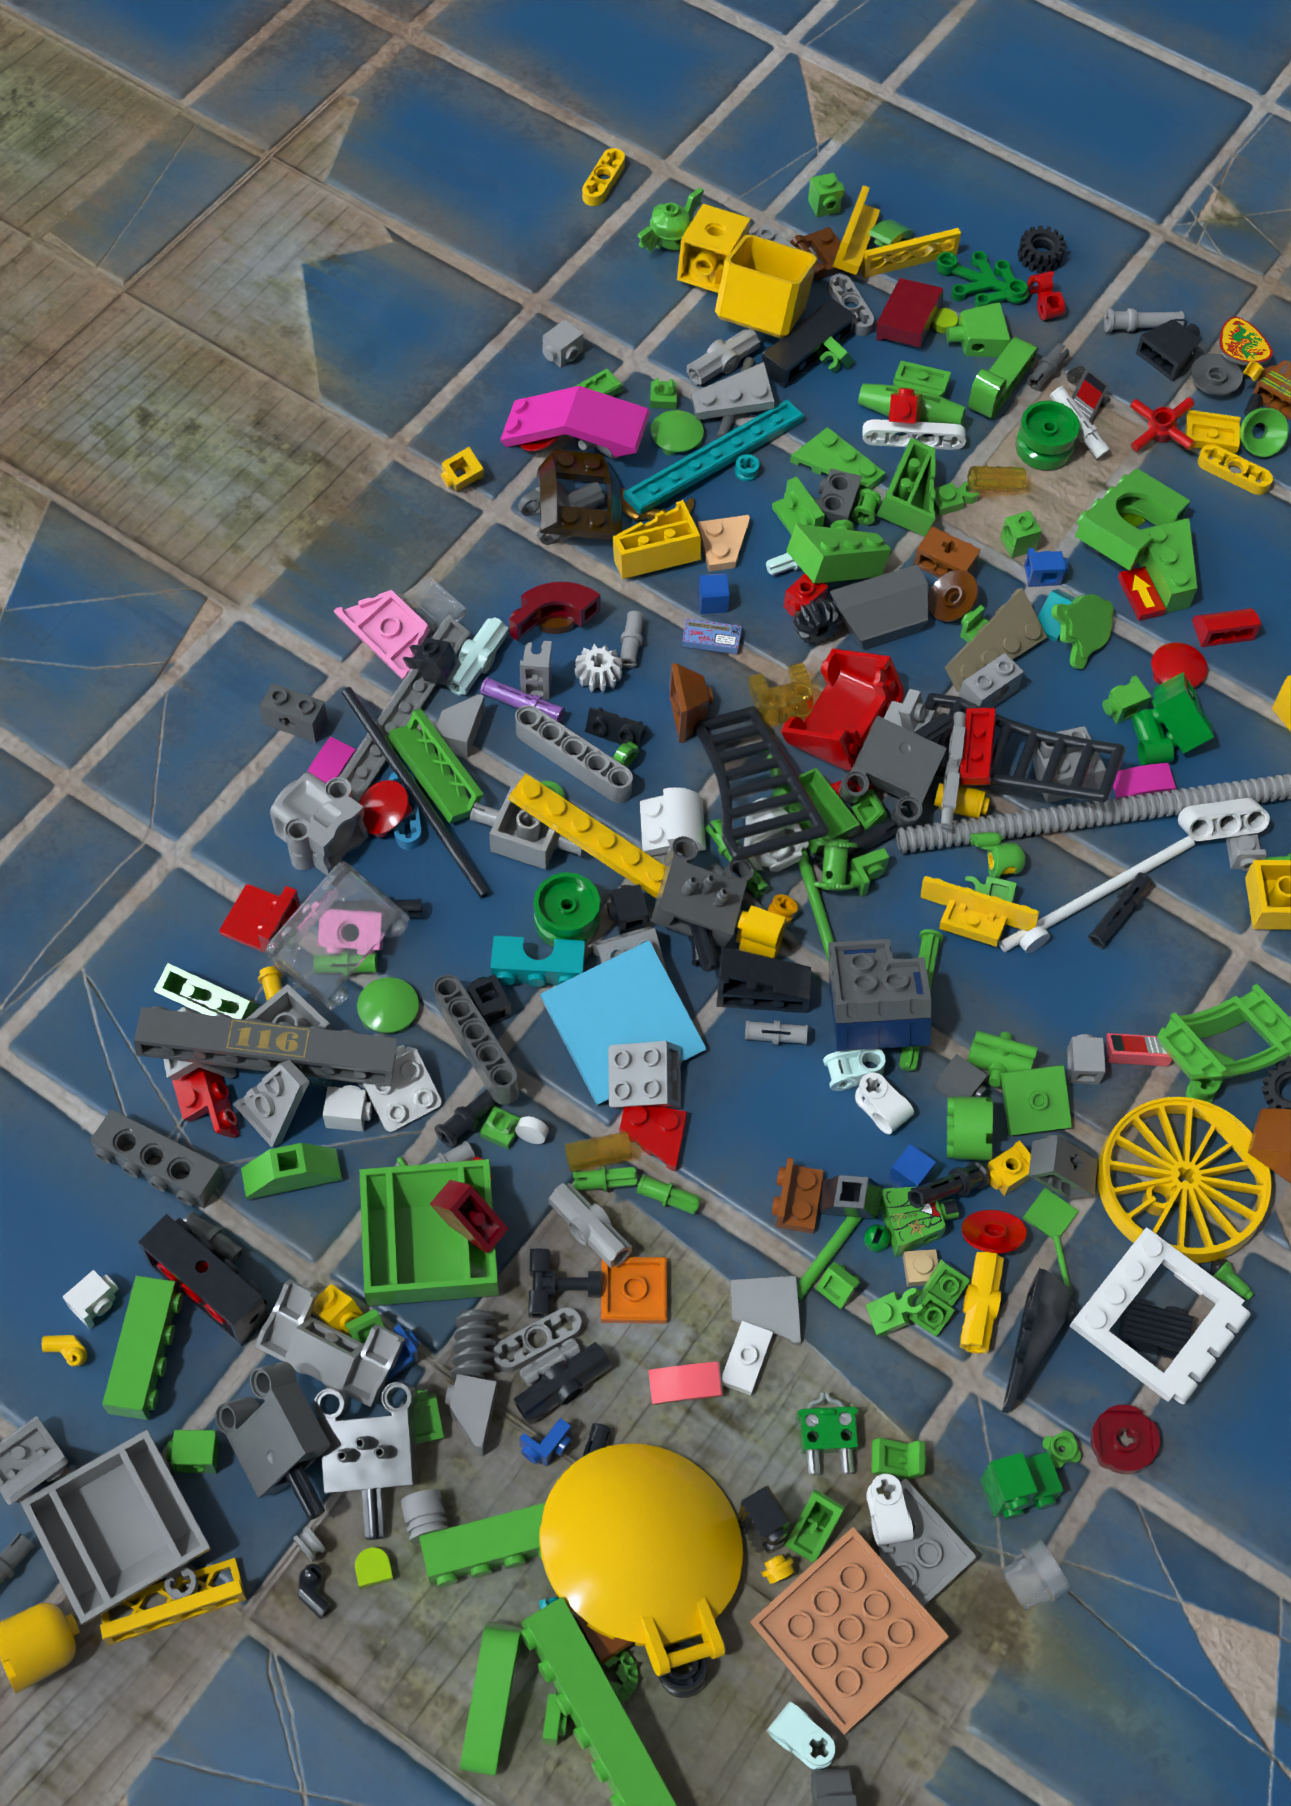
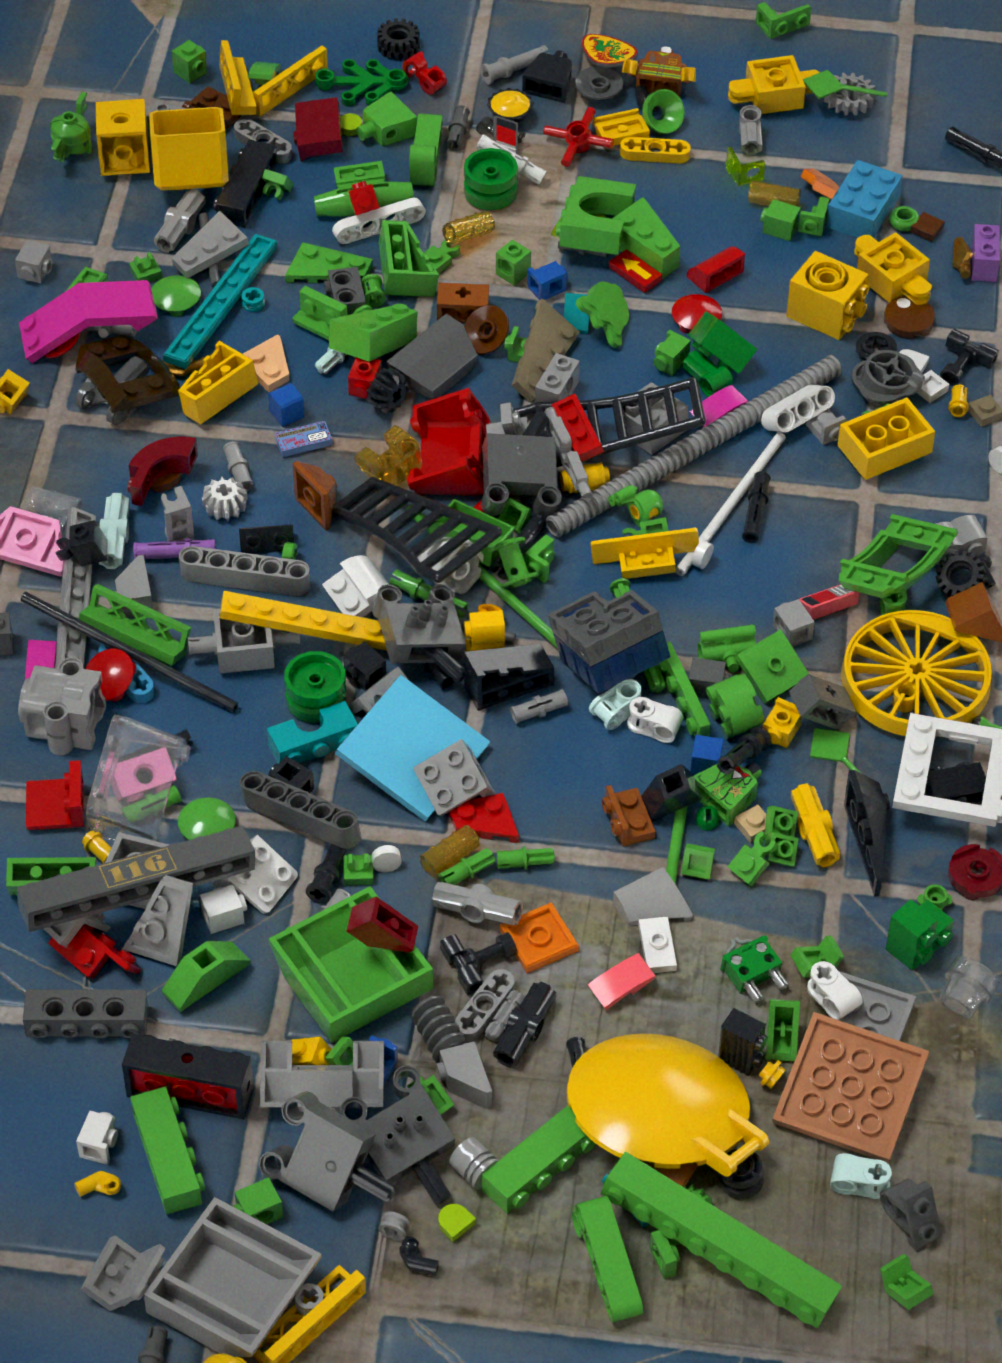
camera: 25 degrees left, 10 degrees down
blue bracket [519,1418,572,1467] -> none
red dish [961,1210,1027,1253] -> none
none -> yellow piece [487,88,534,123]
none -> bright green plate [658,641,710,737]

